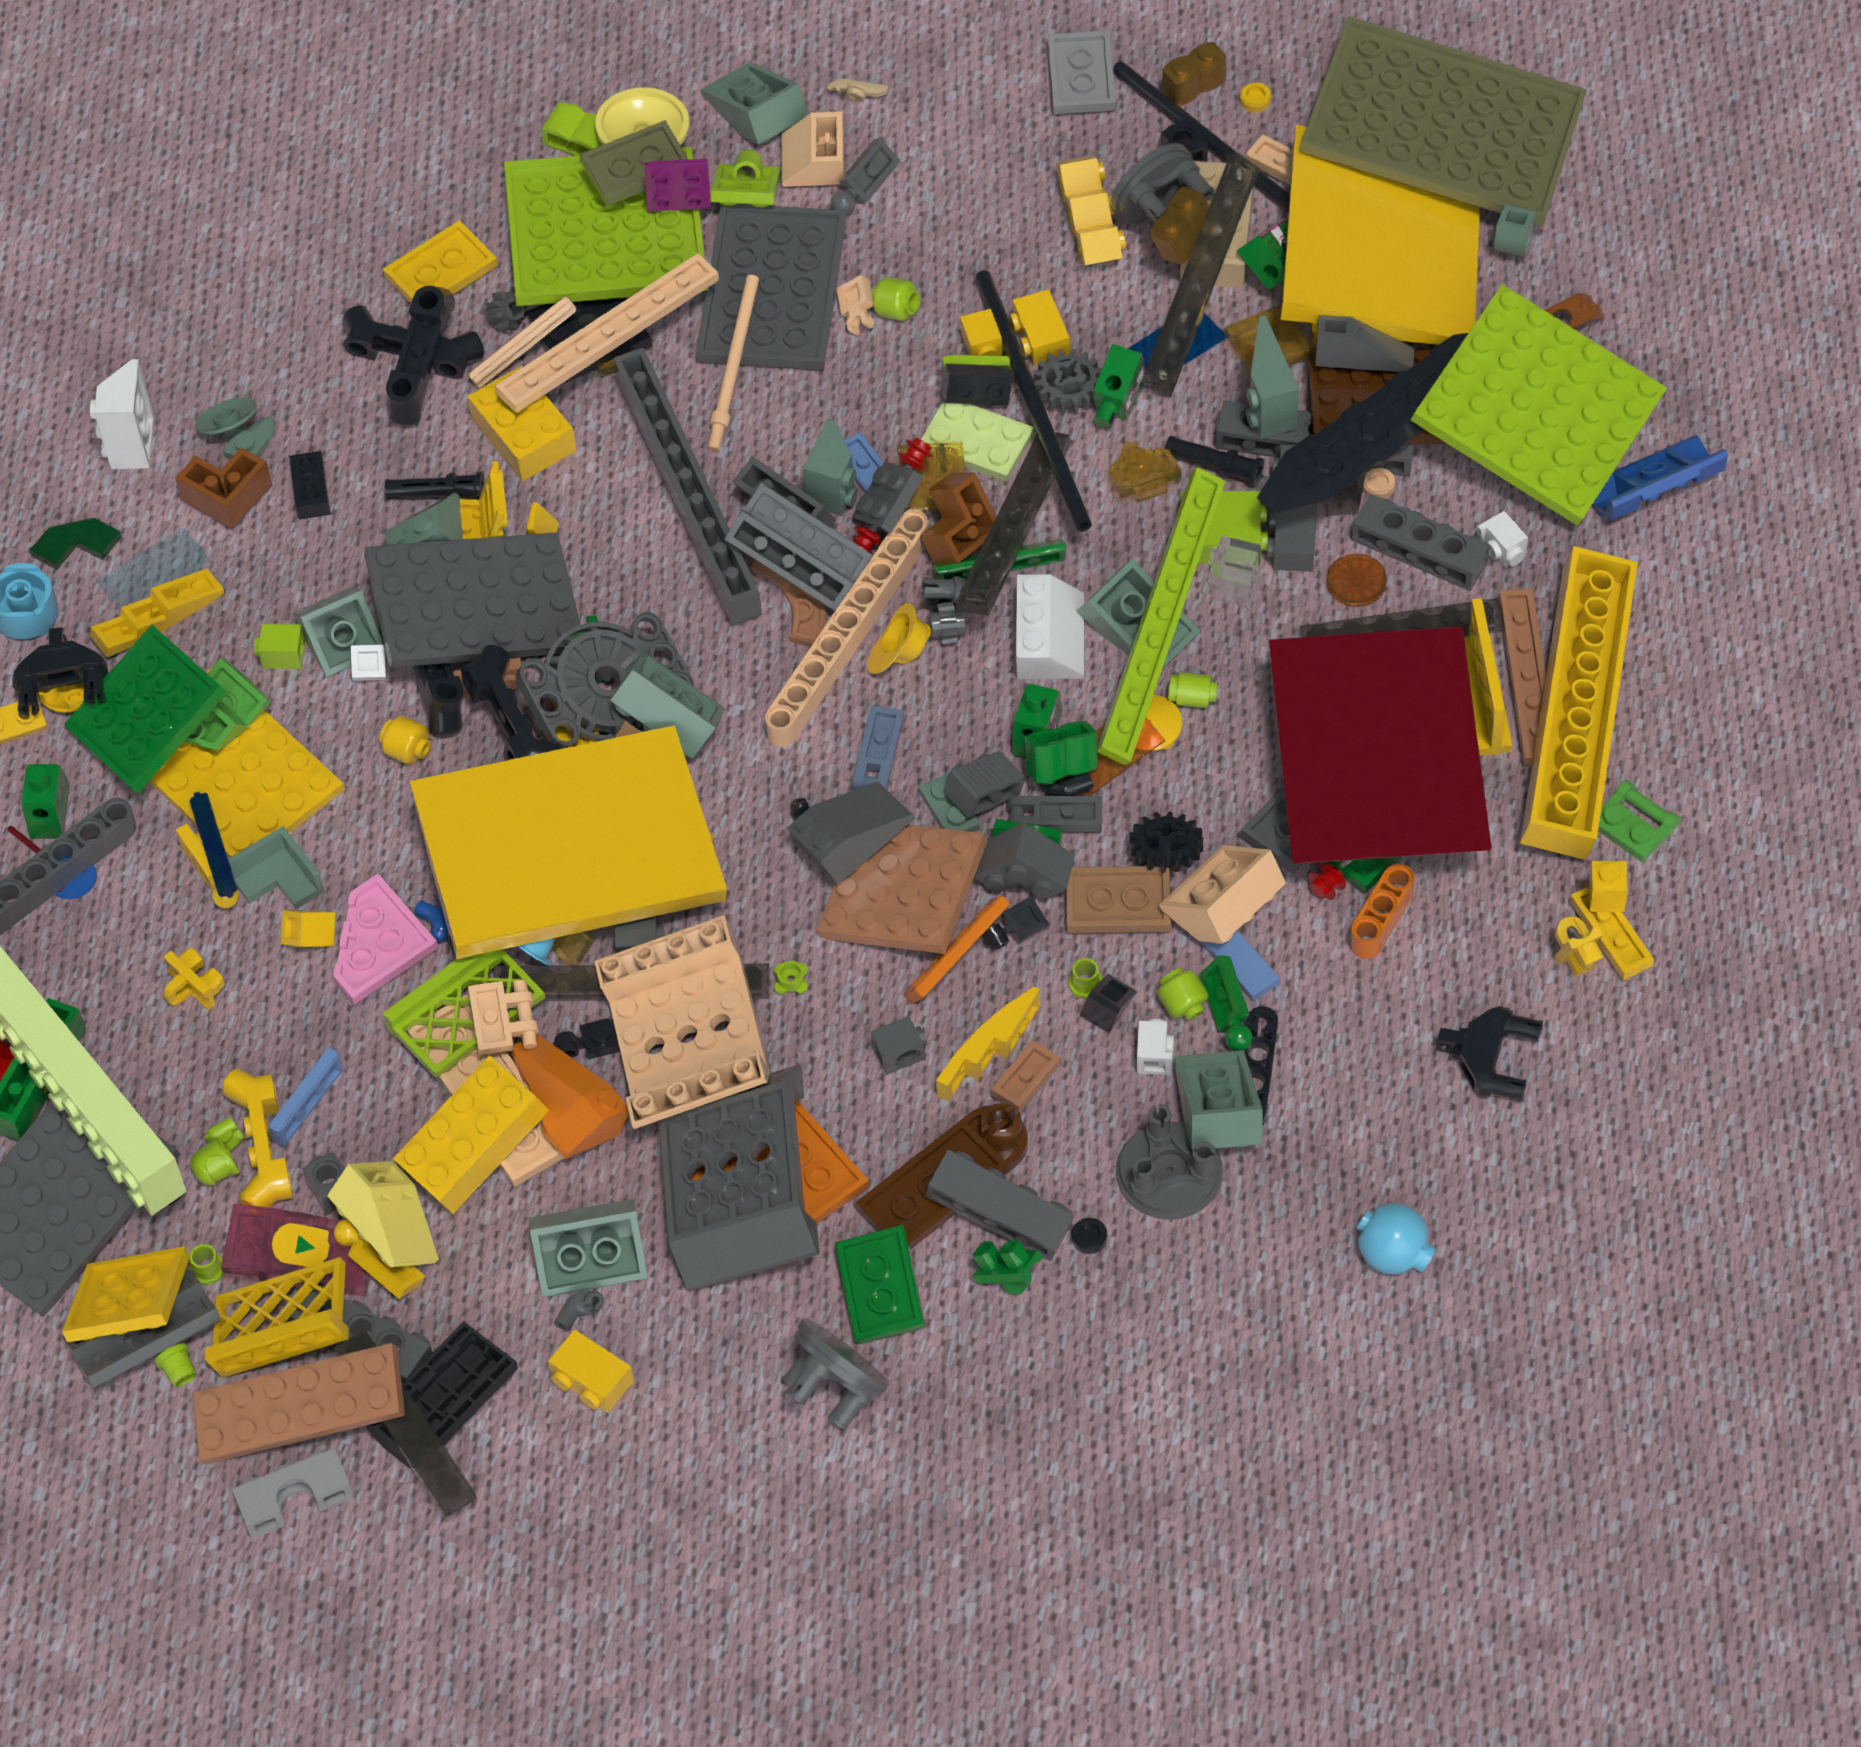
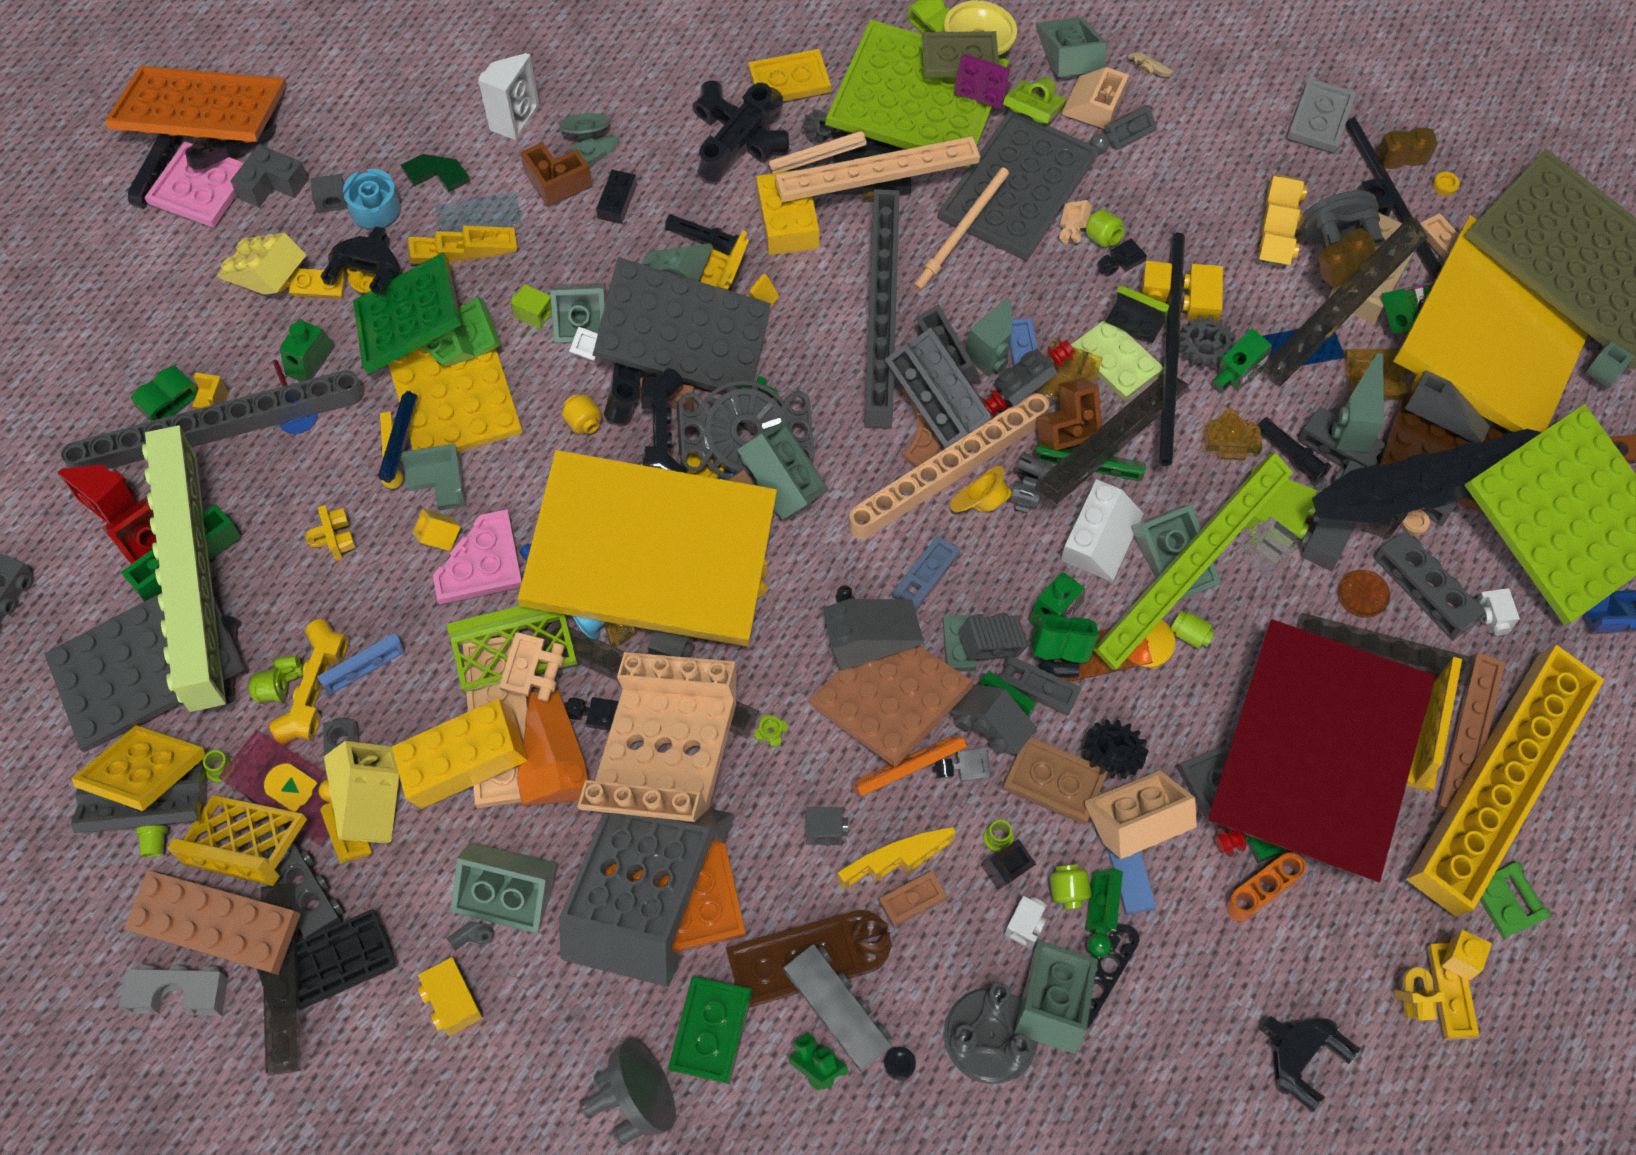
camera: 20 degrees right, 5 degrees up
none -> black plate [1097,238,1147,277]

